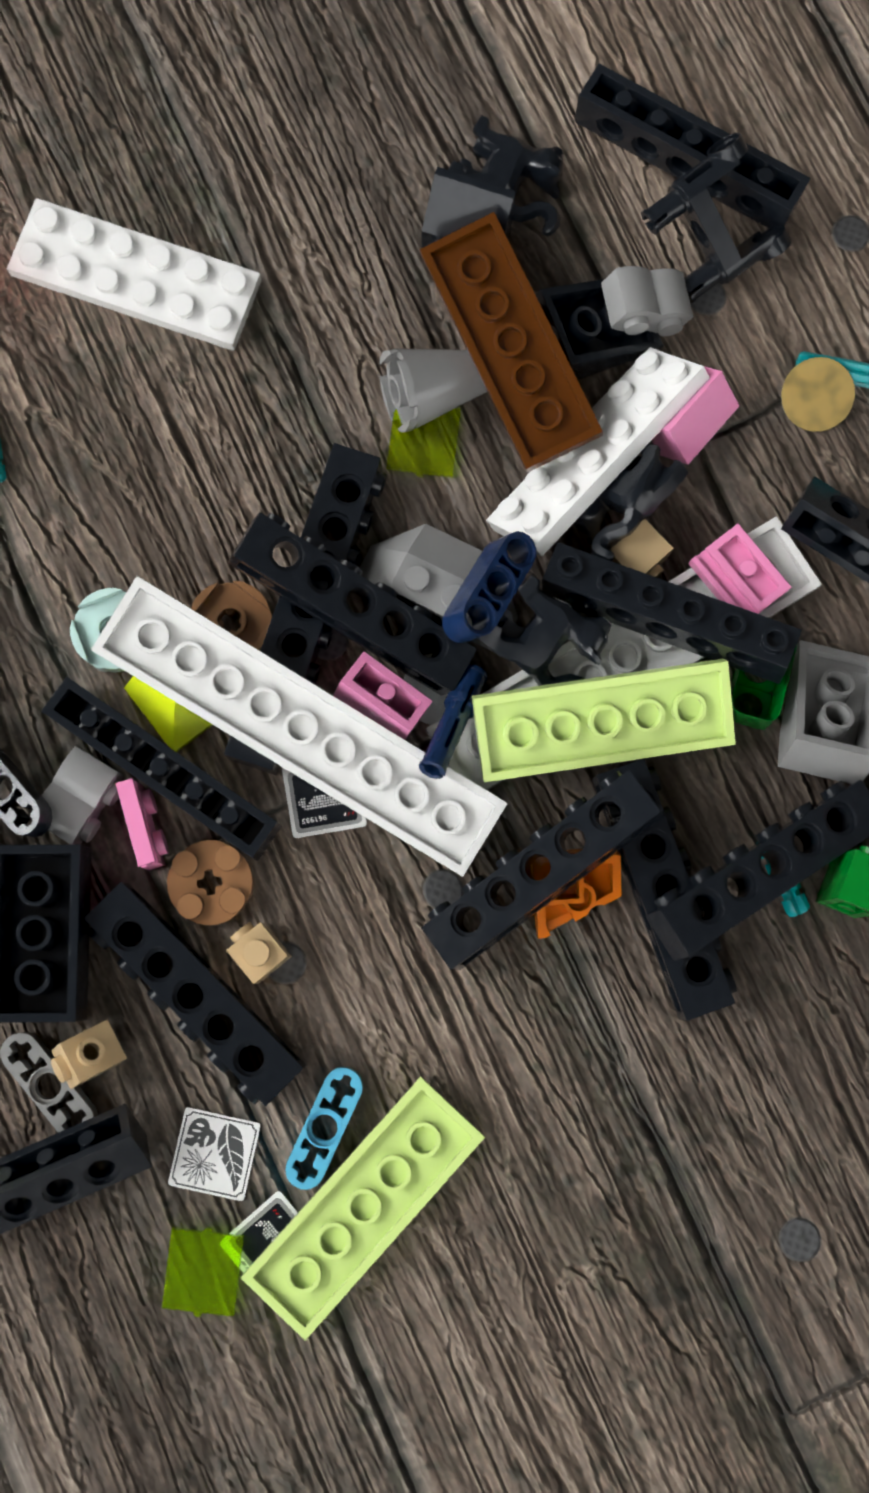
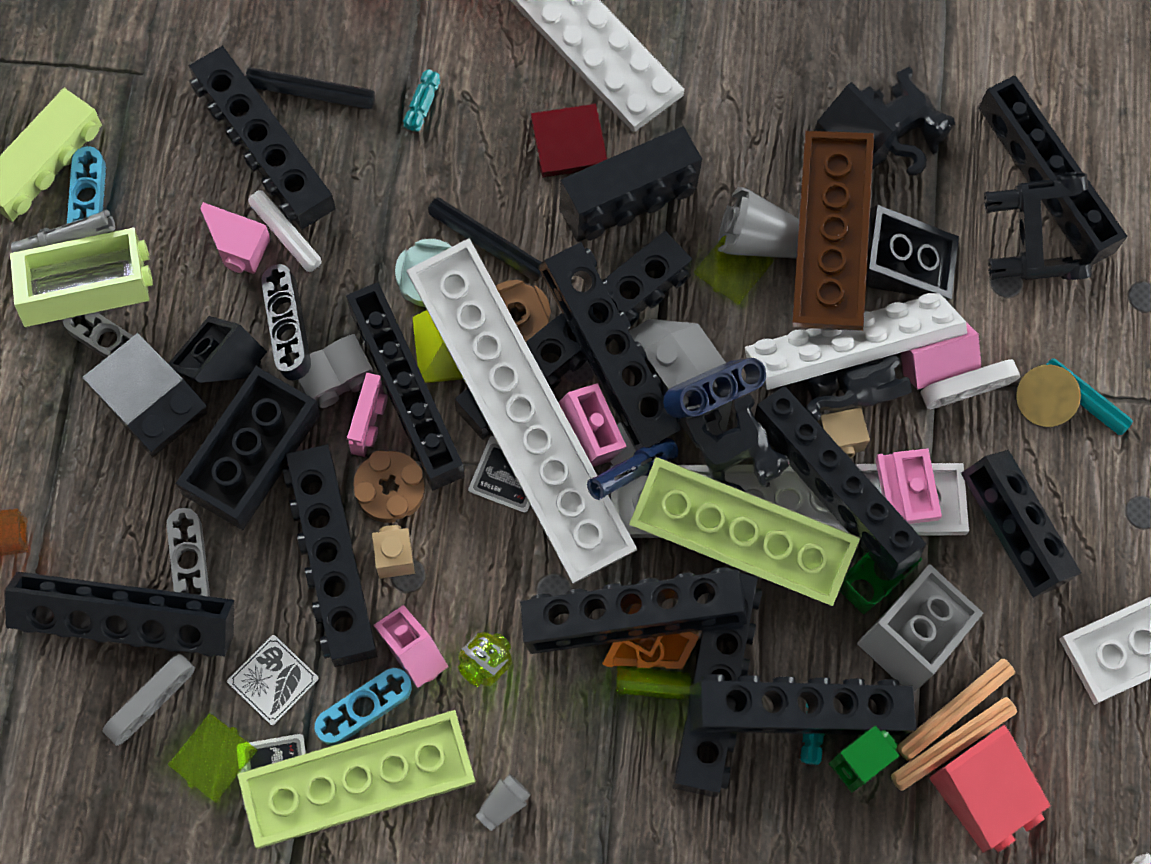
camera: 30 degrees right, 10 degrees down
tan brick [51,1019,127,1090] -> none
light grey brick [601,266,693,336] -> none
none -> light grey beam [102,654,195,746]
none -> bright pink slope [373,605,448,688]
none -> black axle [428,197,542,281]
none -> clear neon green head [458,632,512,687]
none -> light grey cone [476,774,531,831]
none -> dark red tile [531,103,607,178]
none -> black brick [559,126,703,243]
none -> clear neon green slope [615,666,691,701]
none -> white beam [920,359,1020,409]

